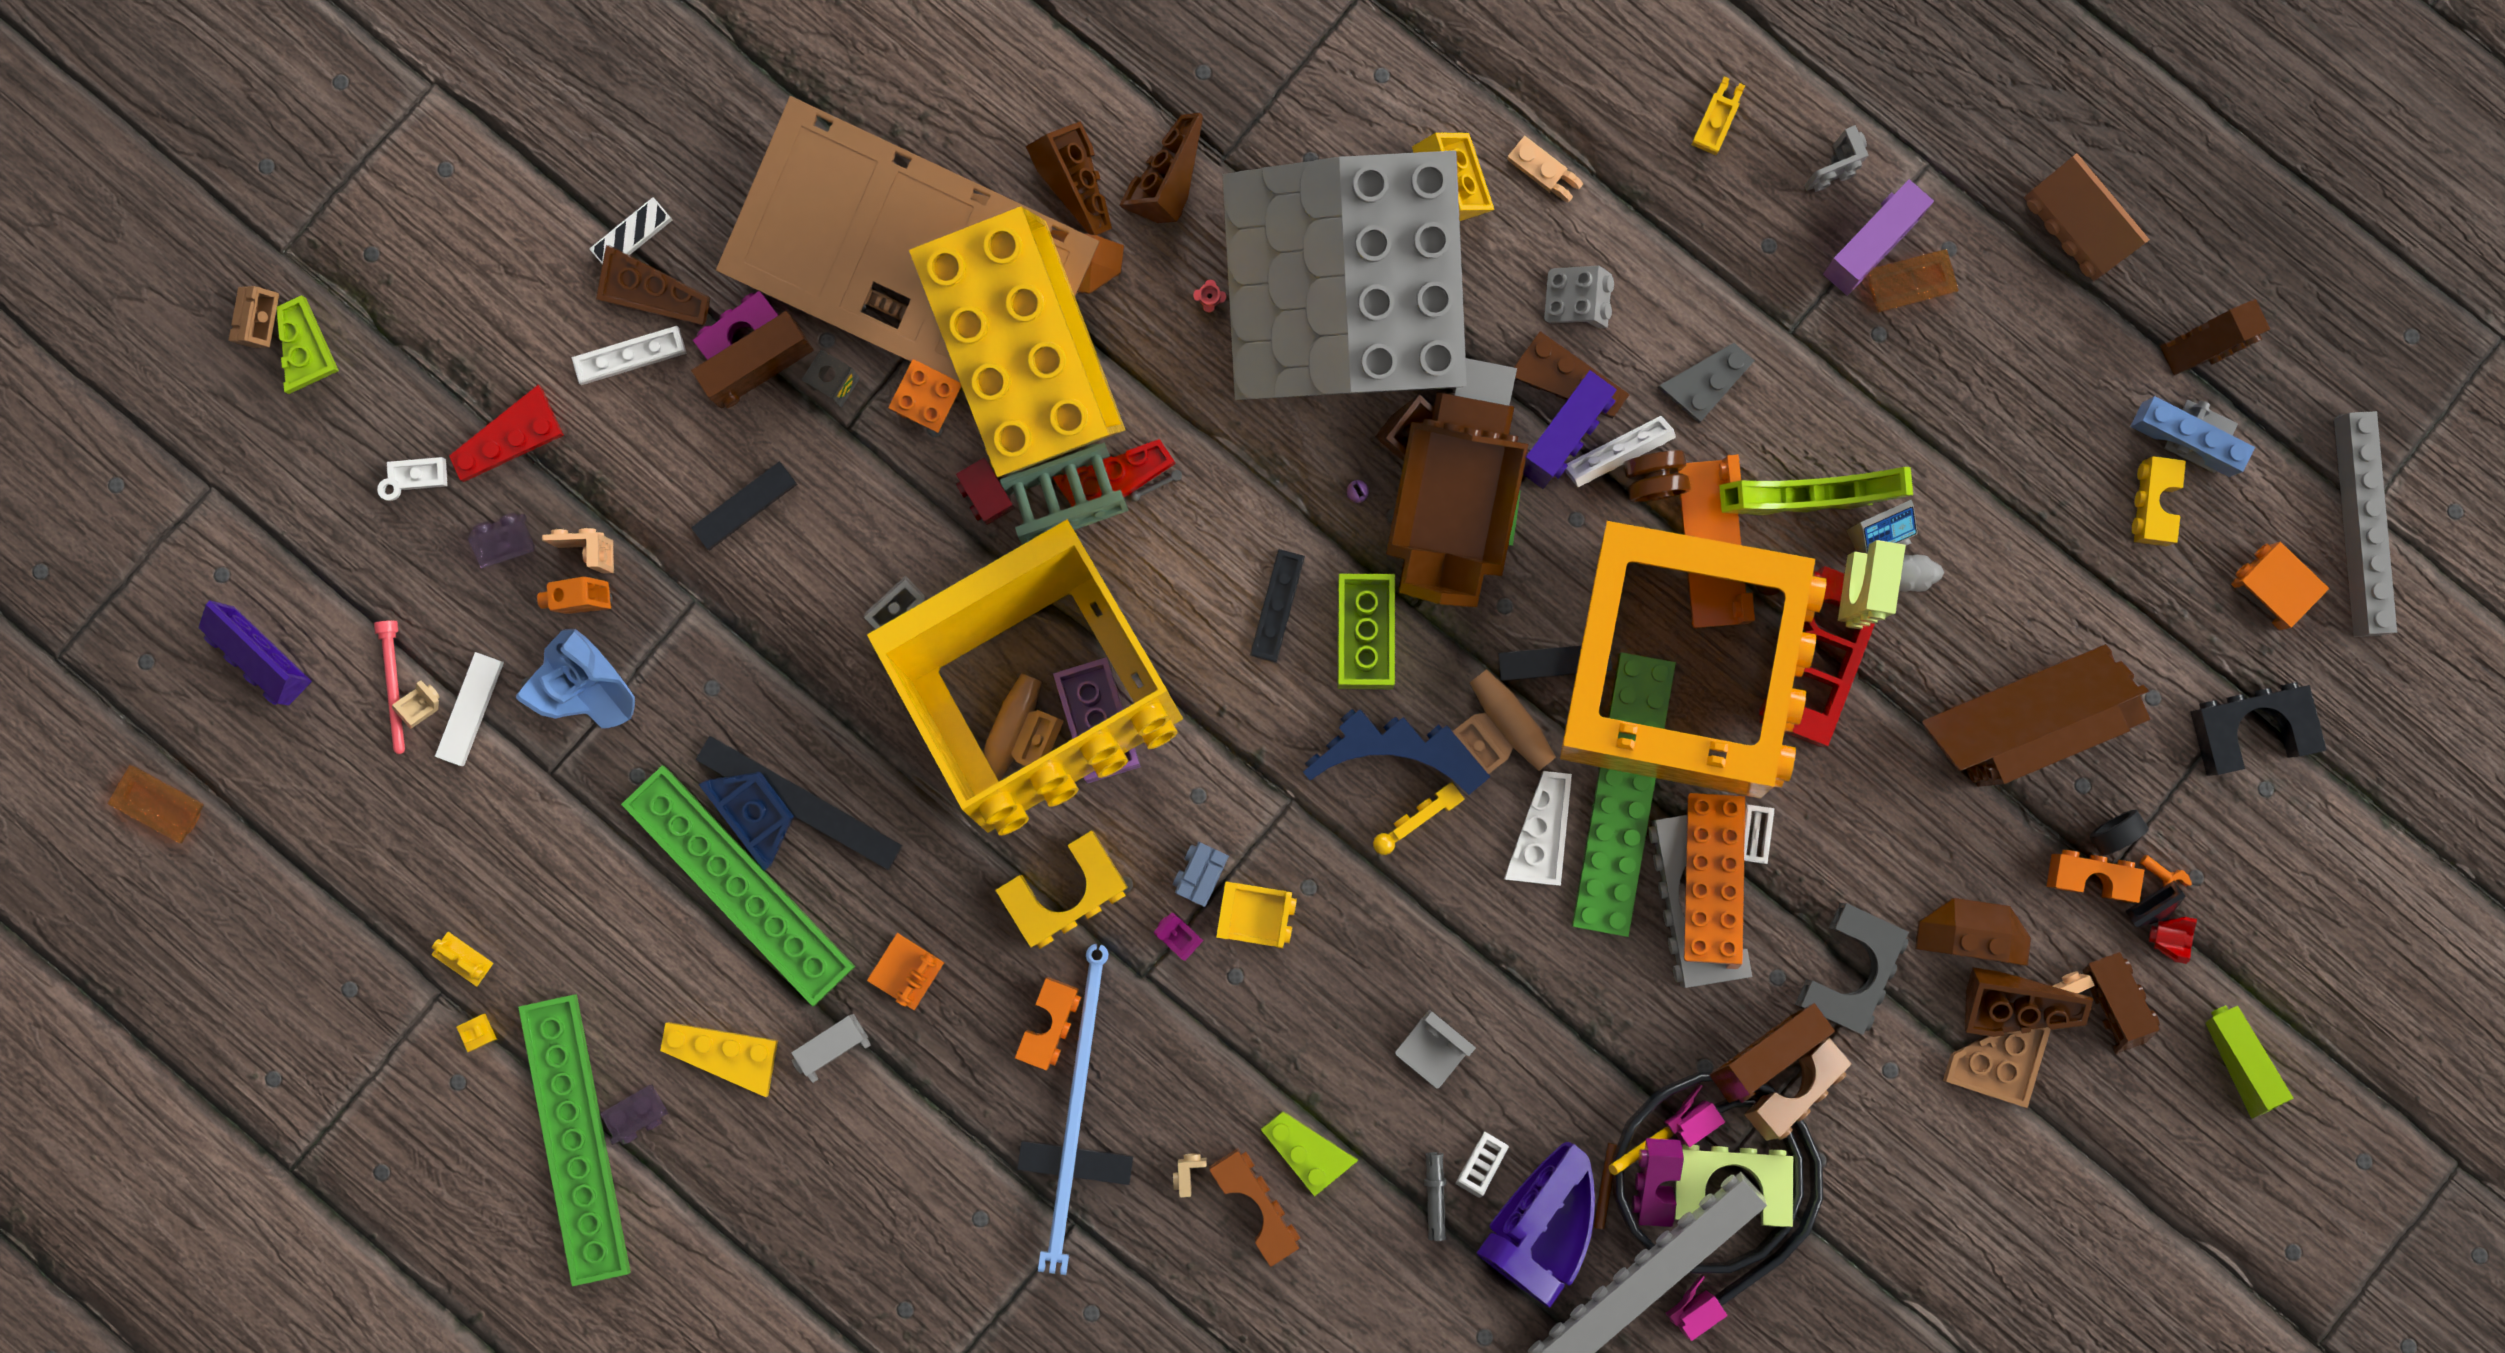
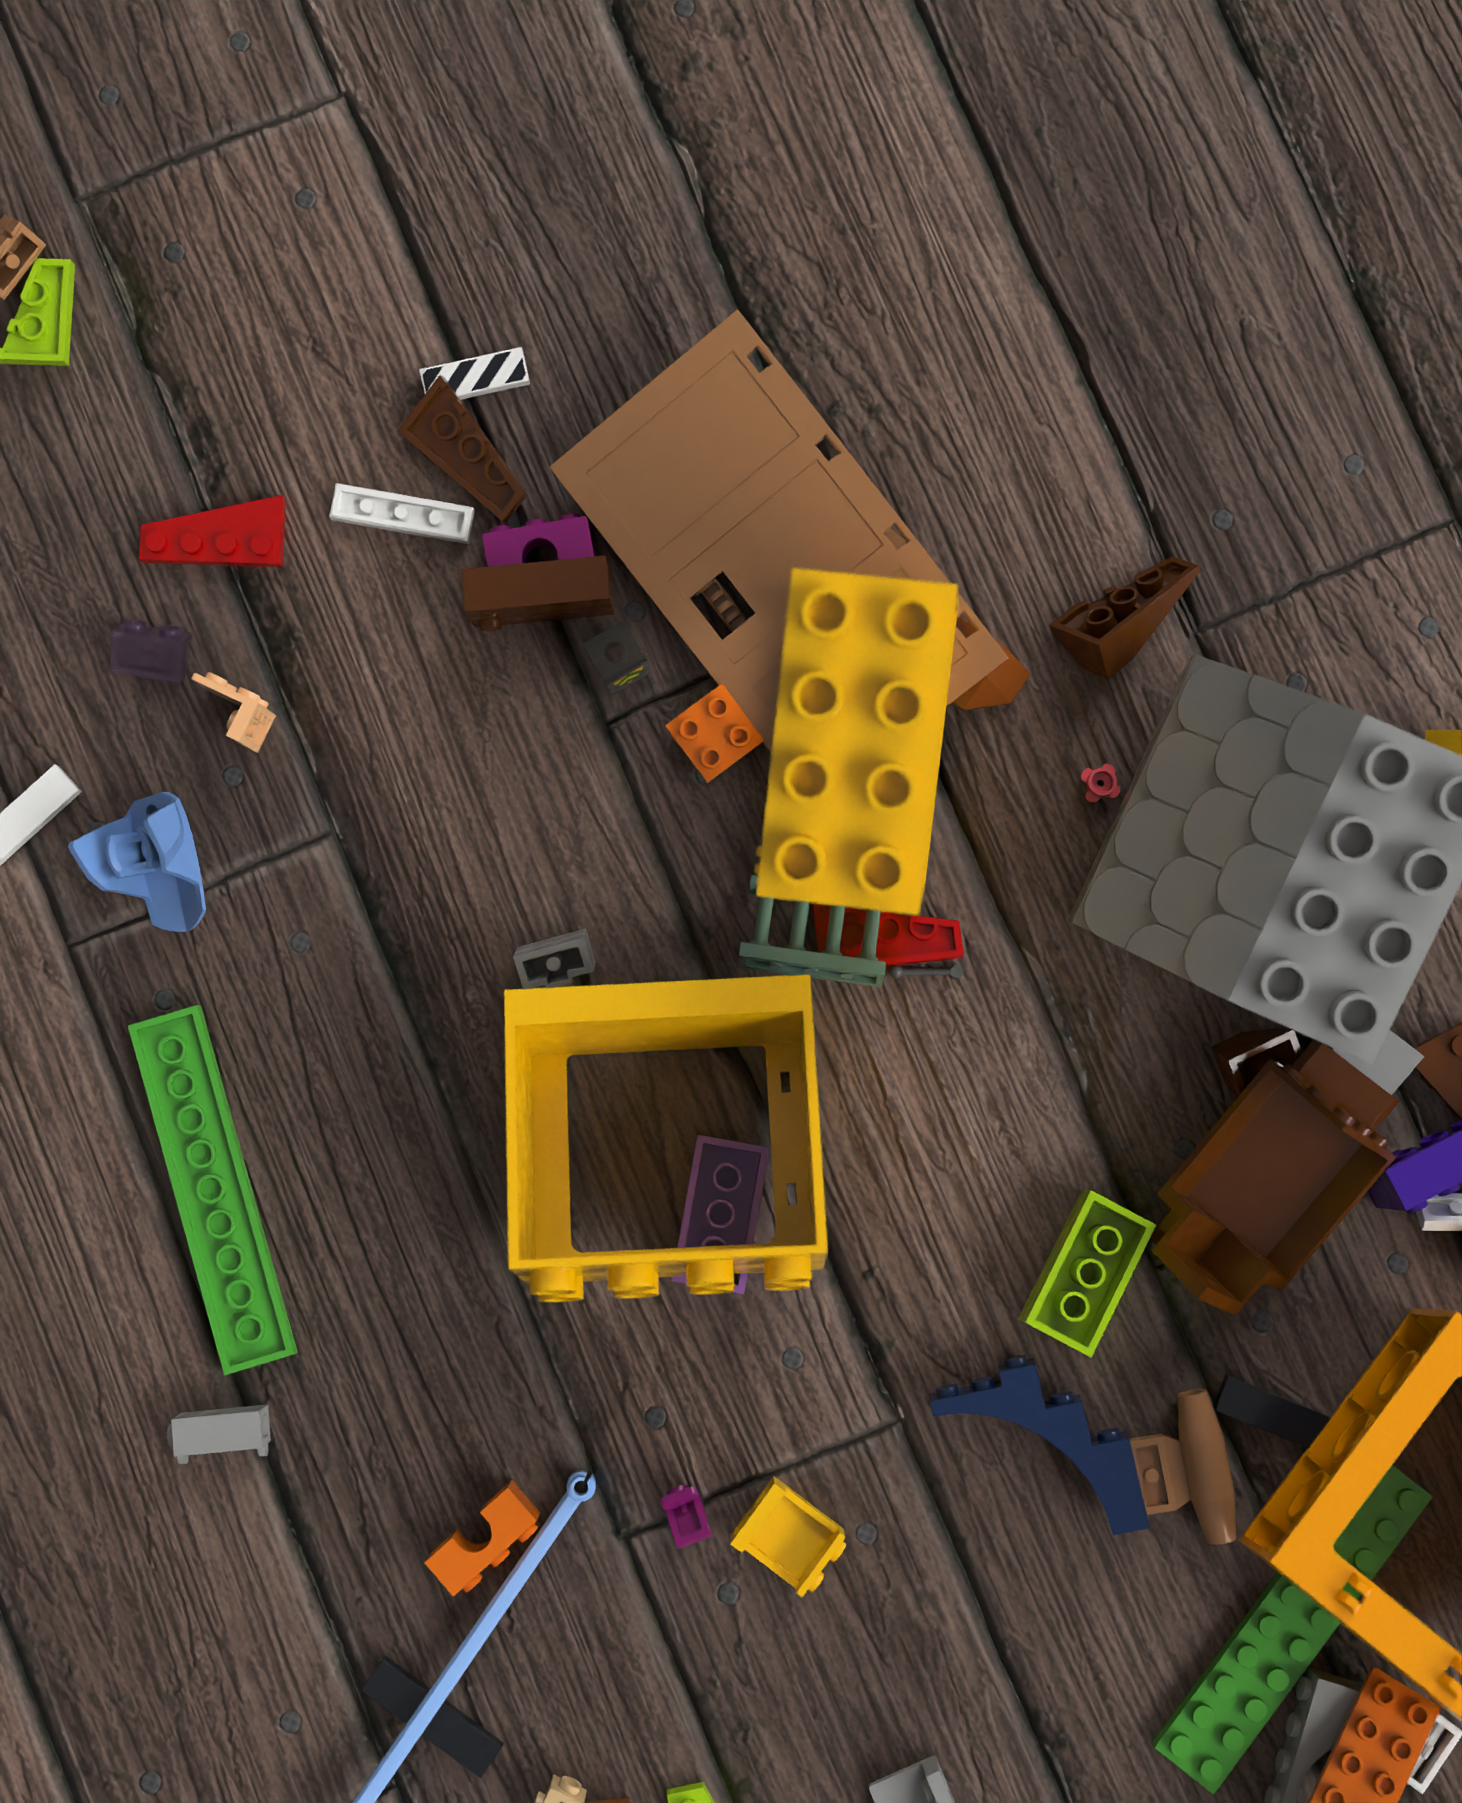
camera: 30 degrees right, 0 degrees up
white hinge [377,457,447,501] -> none
orange torso [537,577,611,614] -> none
yellow wing [660,1022,778,1097] -> none
black tile [691,461,798,551] -> none
black tile [696,736,903,870] -> none
dark blue wing [699,772,794,871] -> none
orange hinge [867,933,945,1010] -> none
dark red piece [956,457,1015,525] -> none
medium nougat plate [983,673,1064,782] -> none
yellow arch [996,830,1128,949] -> none
reddish brown wedge [1025,121,1112,235] -> none
sand blue brick [1172,842,1229,907] -> none
black tile [1250,549,1305,663] -> none
medium lavender hinge [1347,480,1369,503] -> none
yellow plate [1373,782,1465,855] -> none
white wing [1504,771,1572,886] -> none

